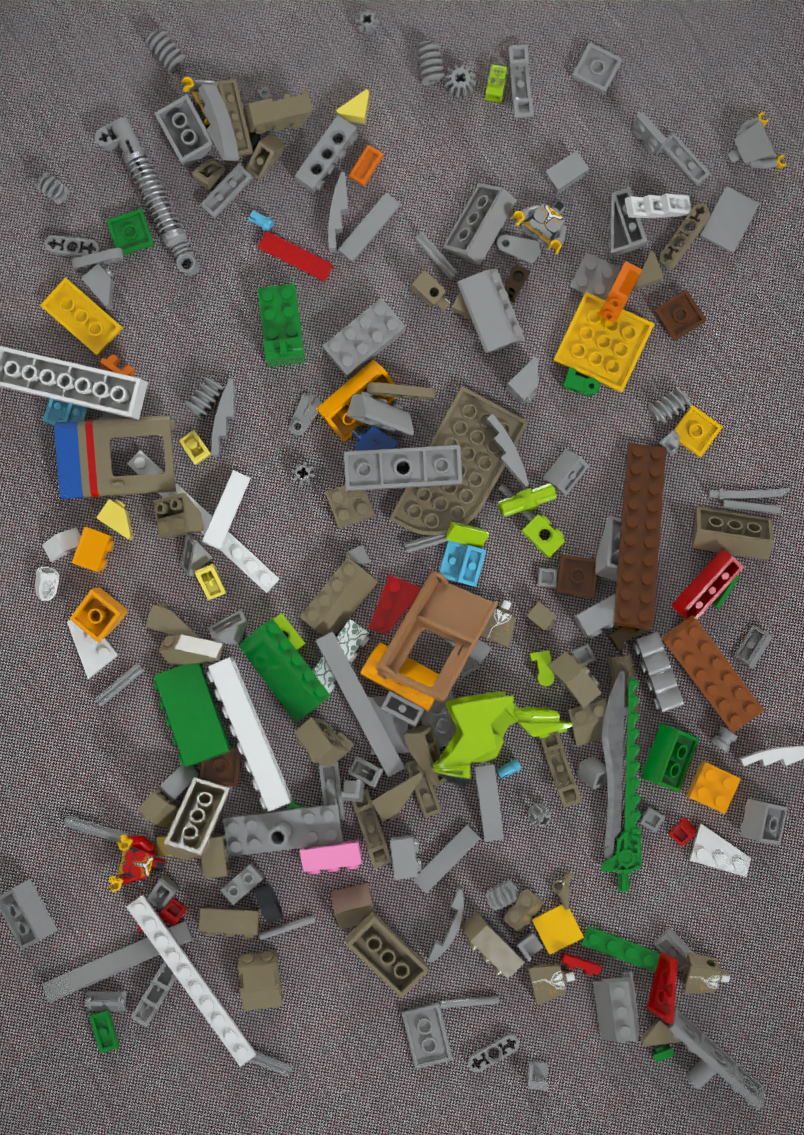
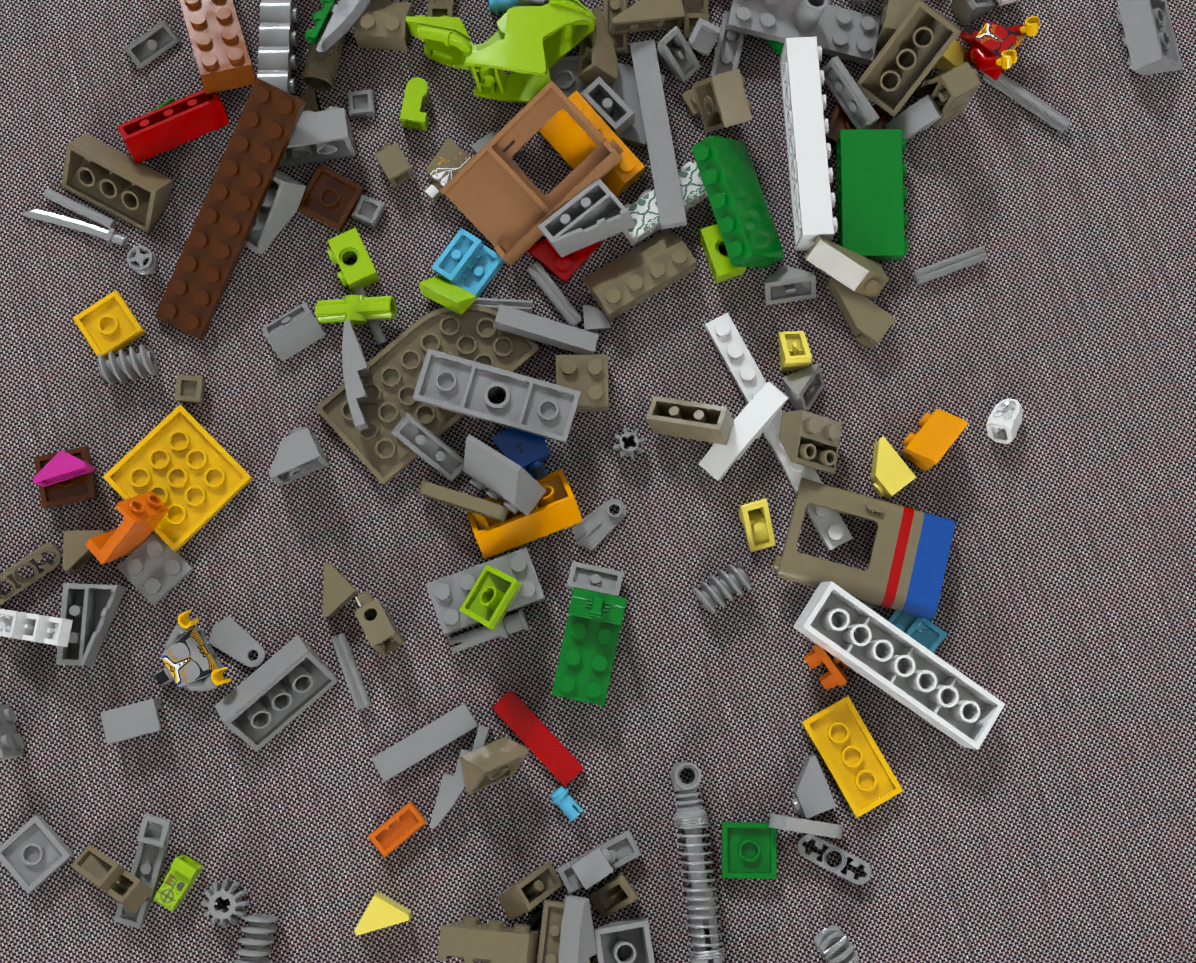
camera: 165 degrees left, 5 degrees down
white slope [42,527,81,562] -> none
white wing [67,620,119,679] -> none
light orange slope [70,587,128,643] -> none
light grey slope [211,379,236,457] -> none
light grey brick [294,115,358,194] -> none
light grey slope [457,268,525,353] -> none
dark brown leg [504,264,531,303] -> none
dark tan brick [548,651,601,708] -> none
green leg [562,368,600,397] -> none
light grey tile [659,429,680,456] -> none
none -> dark pink slope [33,450,95,487]
none -> dark tan slope [70,844,153,914]
none -> light grey wheel [127,245,158,276]
none -> dark tan plate [174,375,205,404]
none -> light grey tile [390,412,464,482]
none -> light grey pin [448,608,530,654]
none -> lime slope [459,564,523,632]
none -> dark tan slope [460,737,529,796]
none -> light grey tile [493,304,599,355]
none -> light grey axle [528,262,582,327]
none -> light grey wedge [538,178,636,257]
none -> light grey plate [566,561,624,597]
none -> light grey brick [571,845,615,890]
none -> dark tan brick [646,396,734,445]
none -> light grey tile [822,56,880,129]

